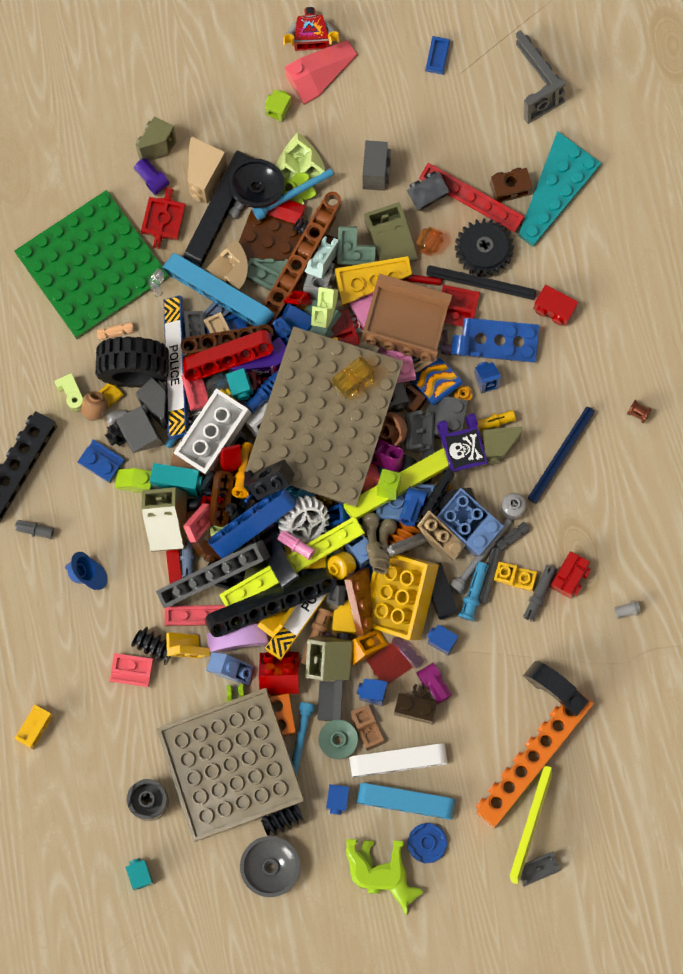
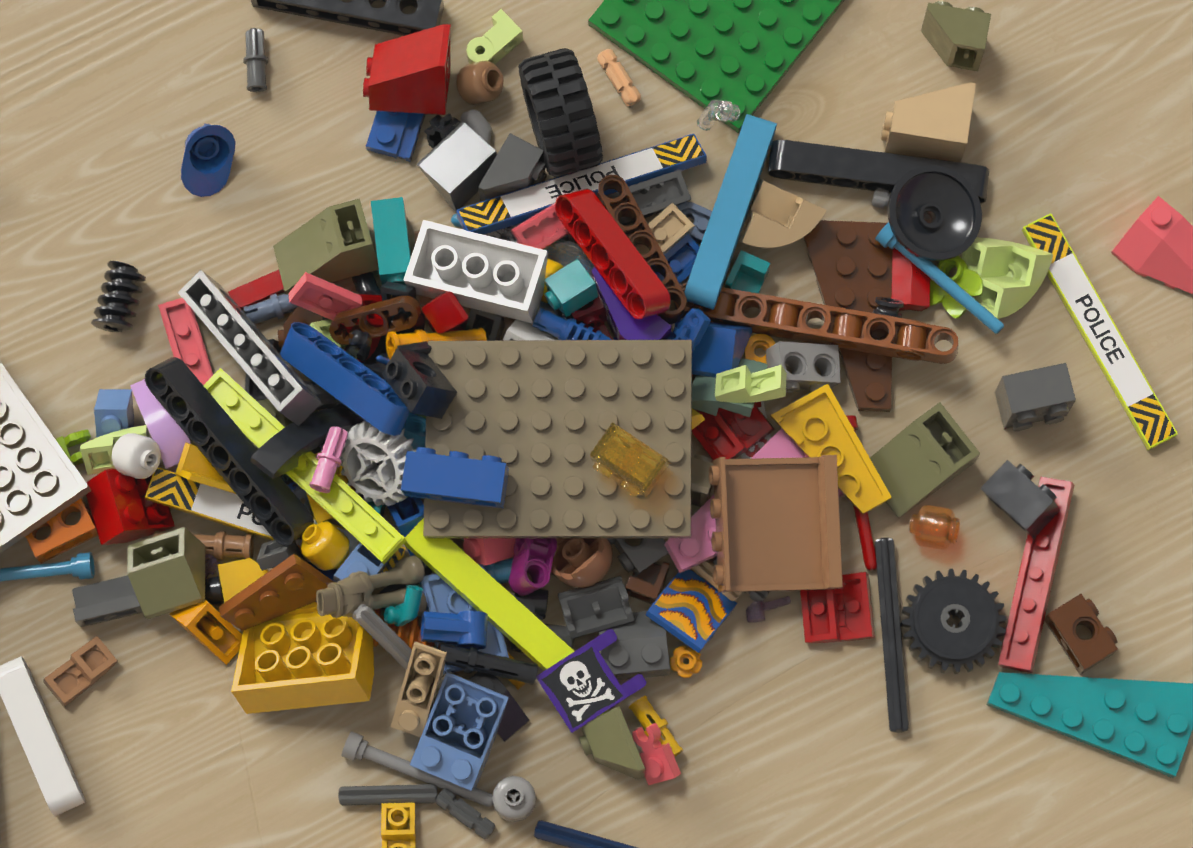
camera: 70 degrees right, 0 degrees up
yellow tile [98,383,124,408] -> none
coral plate [109,653,153,688] -> none
lime slope [114,468,153,493] -> none
dark purple piece [134,158,170,196] -> none
red plate [141,188,186,249] -> none
yellow panel [166,632,210,659] -> none
sand green wing [246,258,288,291] -> none
lime brick [265,89,292,122] -> none
red slope [283,290,312,305] -> none
light aqua hinge [305,236,339,279] -> none
sand green dish [318,720,358,759] -> none
sand green plate [337,226,375,265] -> none
blue slope [357,679,387,706] -> none
clear red piece [366,641,412,685] -> none
lime brick [377,469,401,501] -> none
axle [392,636,424,668] -> none
dark brown brick [394,684,437,724] -> none
magenta piece [416,662,452,704] -> none
blue brick [427,624,458,656] -> none
black beam [431,562,458,620] -> none
blue hinge [451,318,539,363] -> none
dark azure pin [458,562,489,622] -> none
blue slope [474,362,501,394] -> none
red brick [533,284,578,326] -> none
none -> yellowish green slope [80,425,150,475]
none -> white head [112,433,161,479]
none -> red slope [363,24,451,115]
none -> teal arm [384,585,423,627]
none -> blue brick [401,447,509,509]
none -> coral plate [632,723,681,786]
none -> teal panel [725,250,770,294]
none -> tile [1022,213,1178,451]

